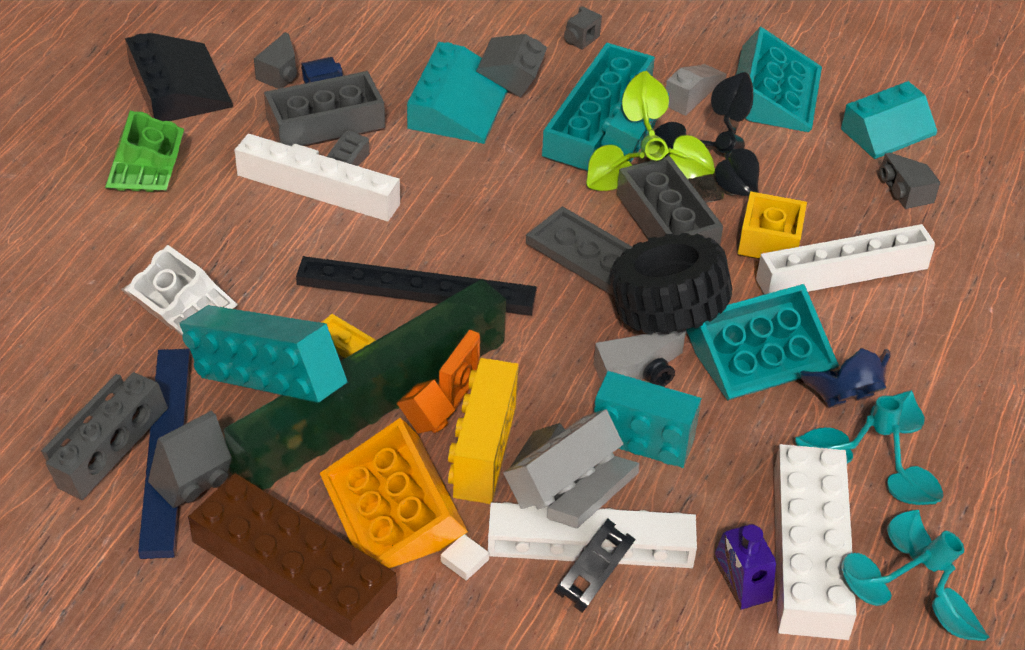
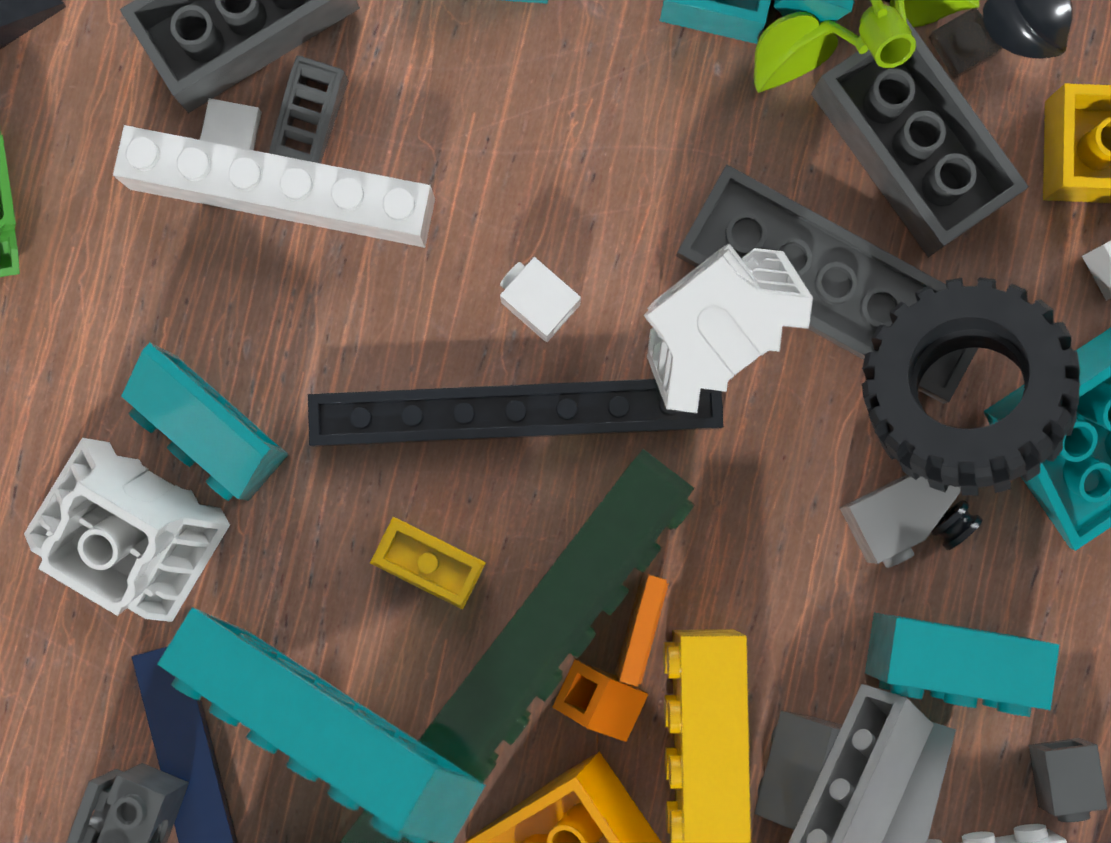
camera: 10 degrees left, 40 degrees up
none -> teal slope [121,342,289,501]
none -> white brick [500,257,581,343]
none -> white slope [644,244,813,413]
none -> dark grey brick [1028,738,1108,822]

